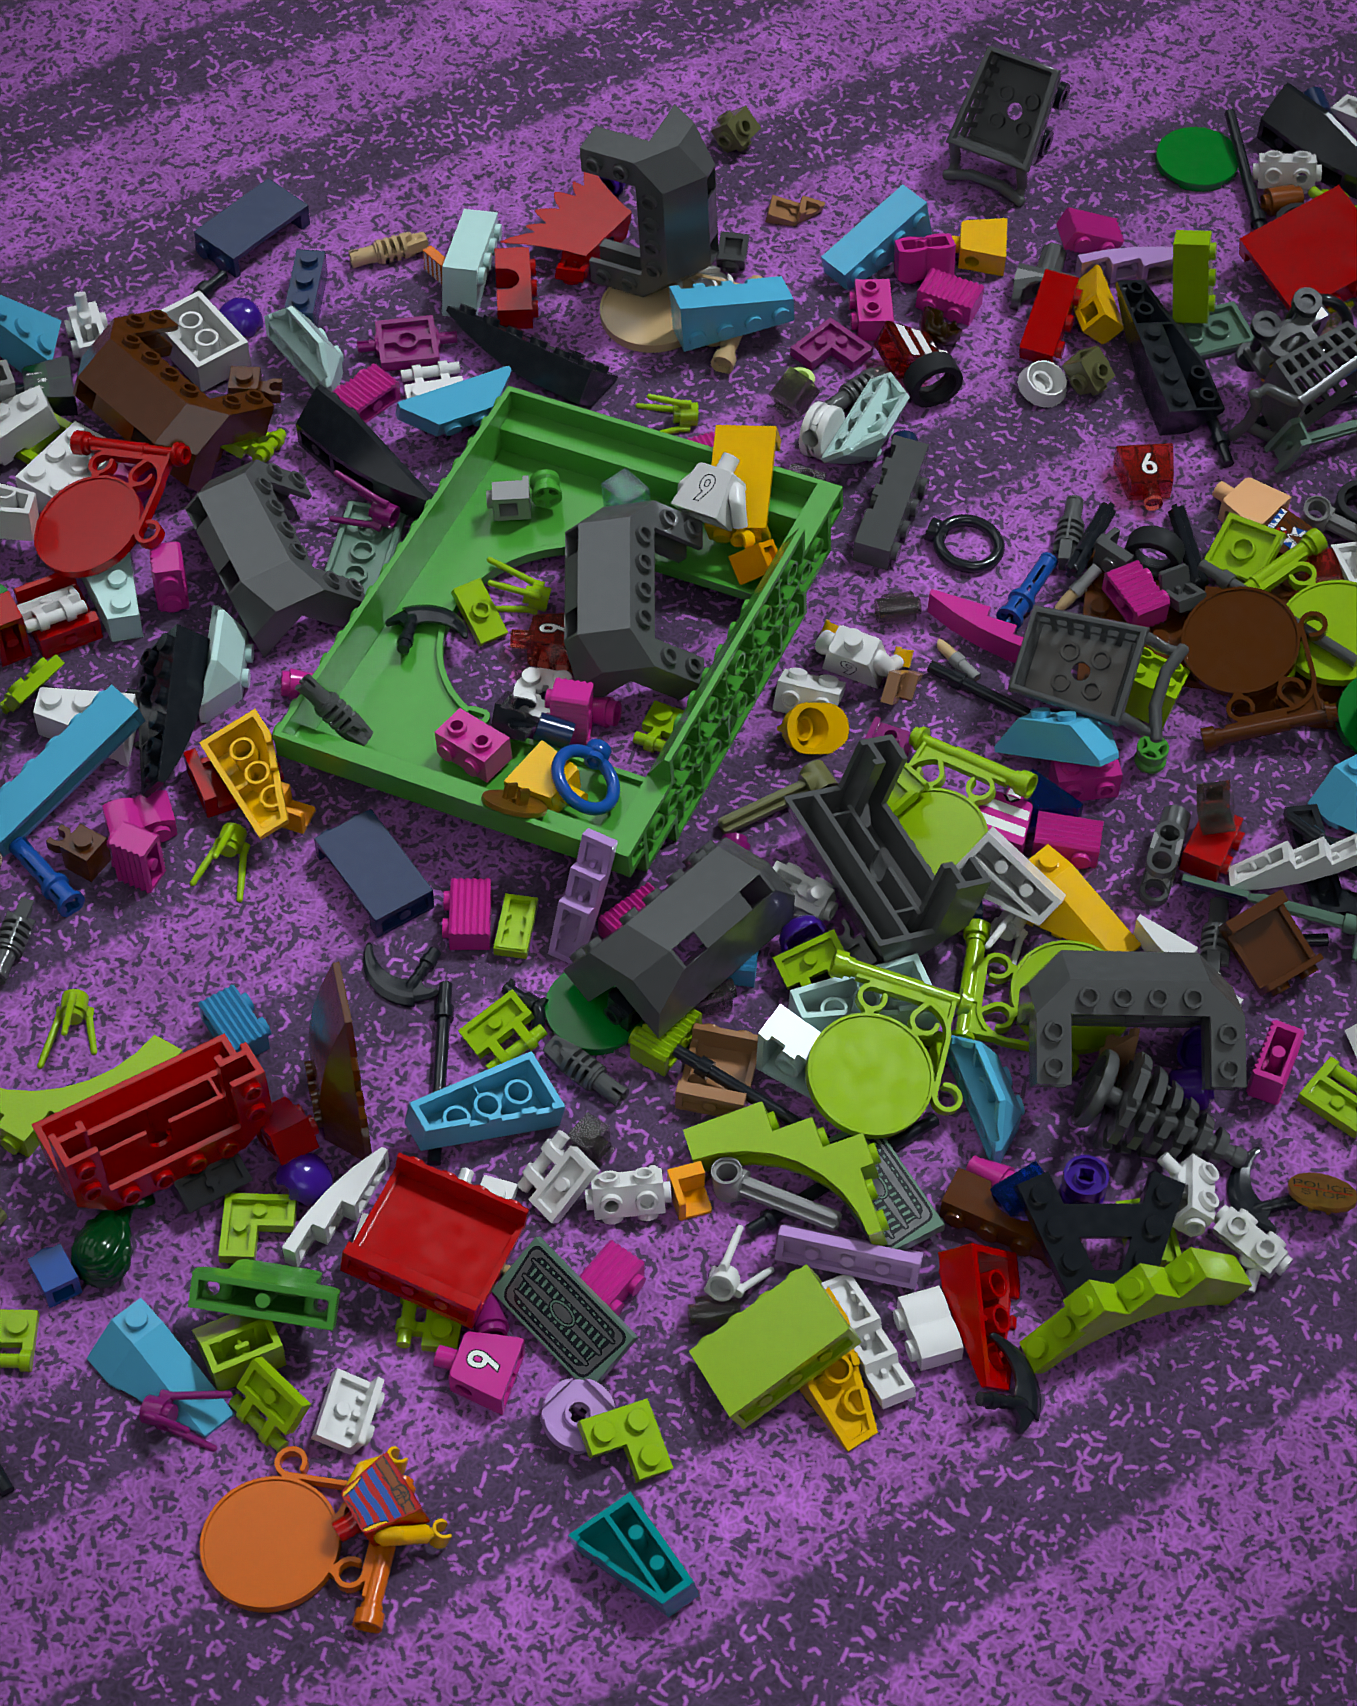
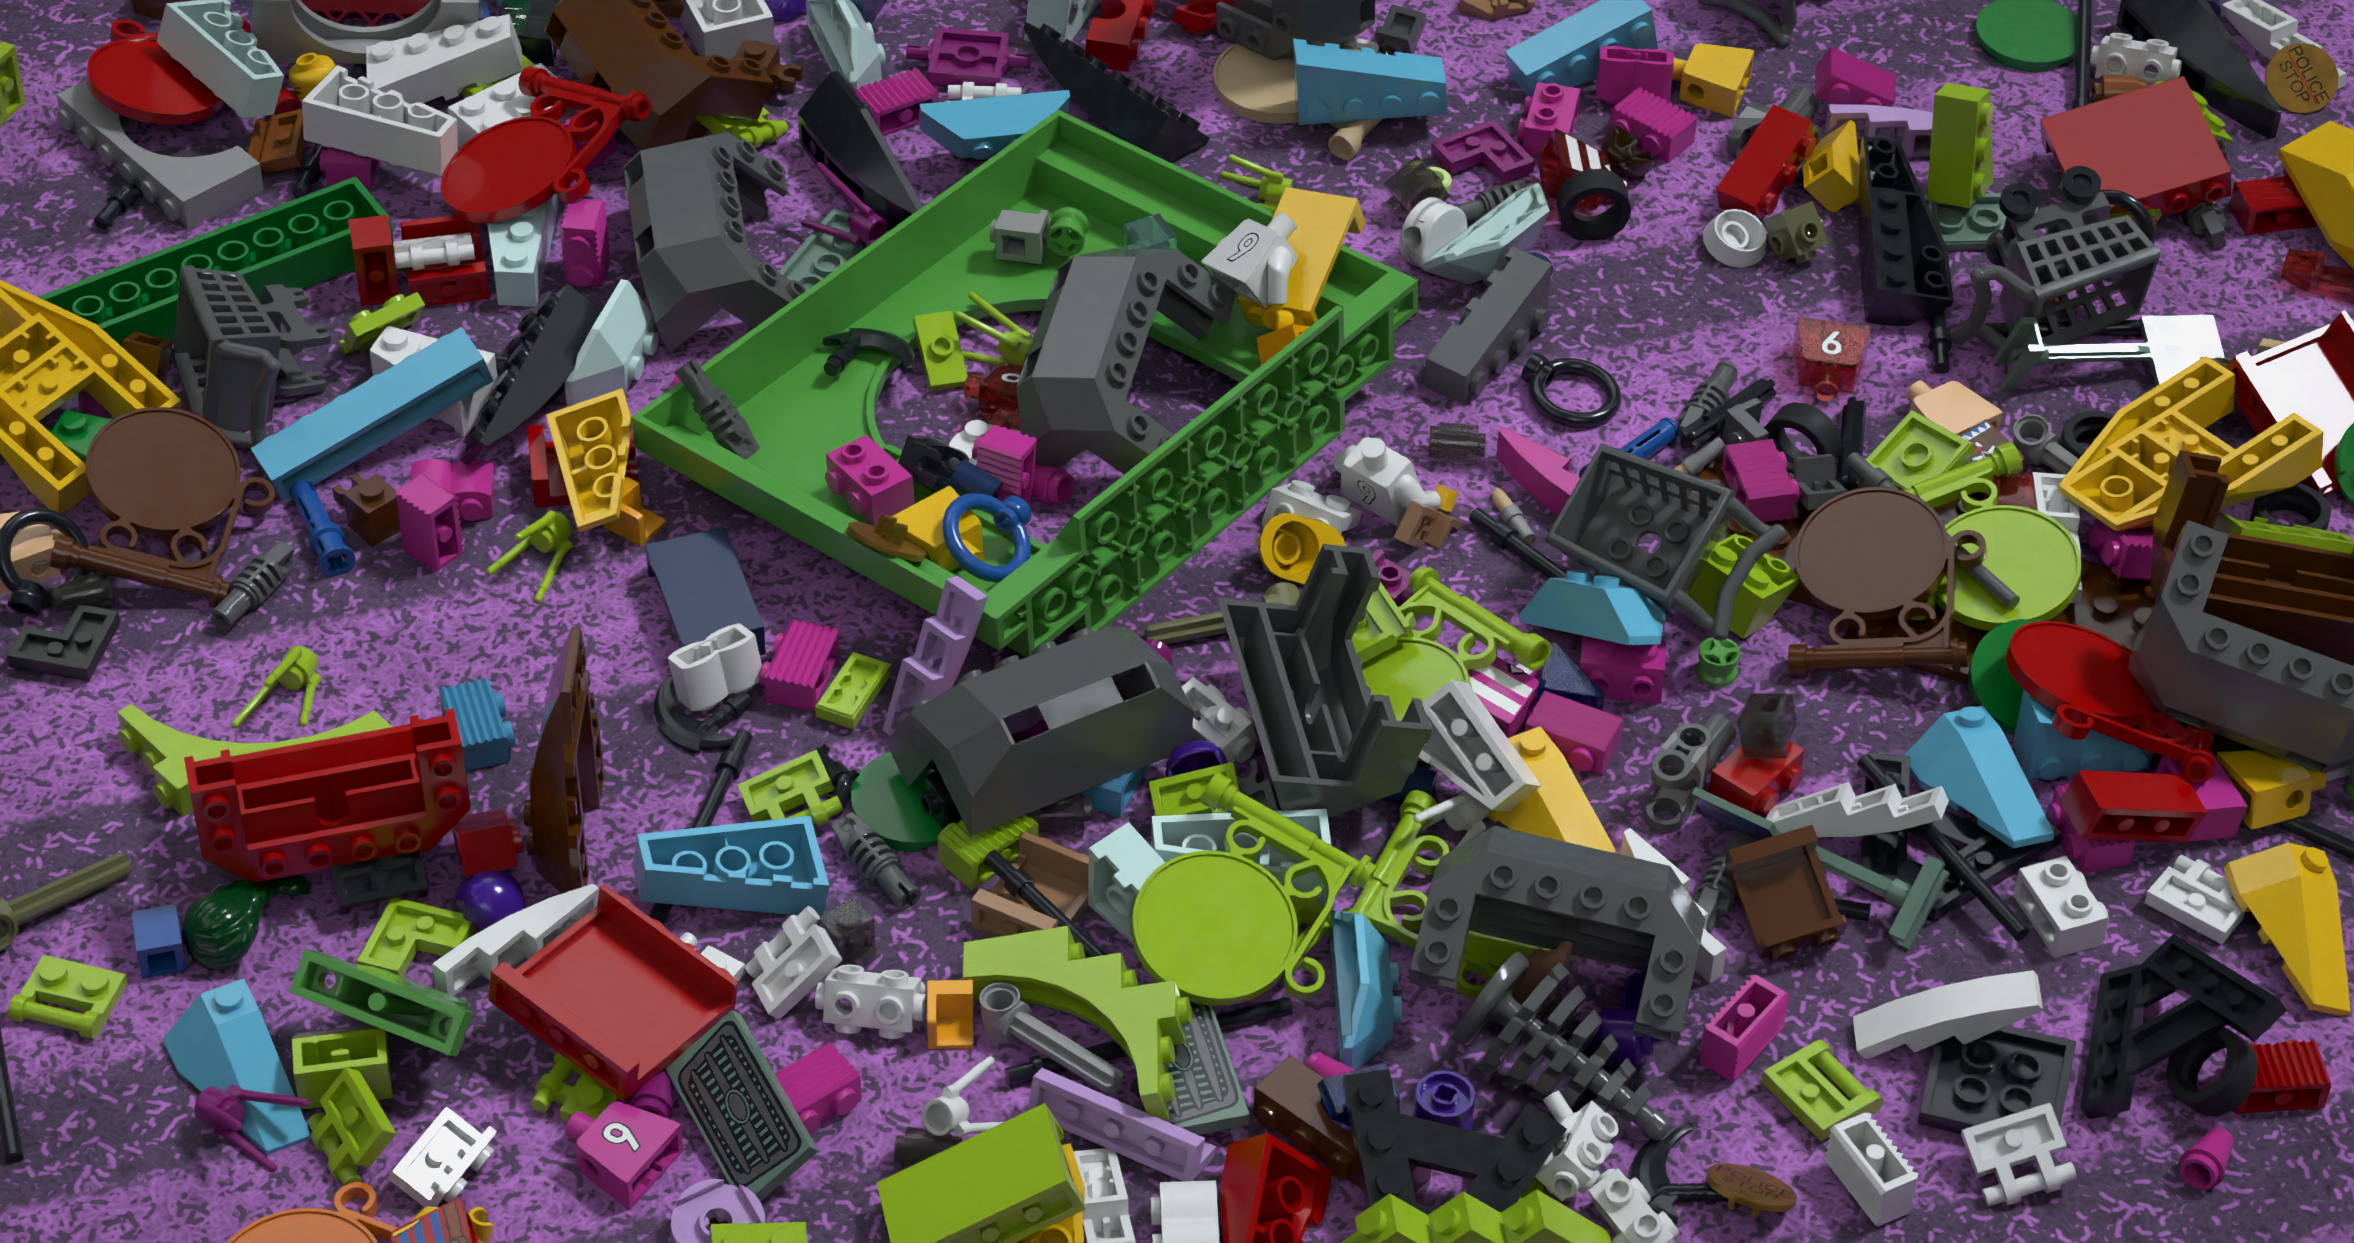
camera: 15 degrees right, 10 degrees down
none -> white brick [668,623,762,711]

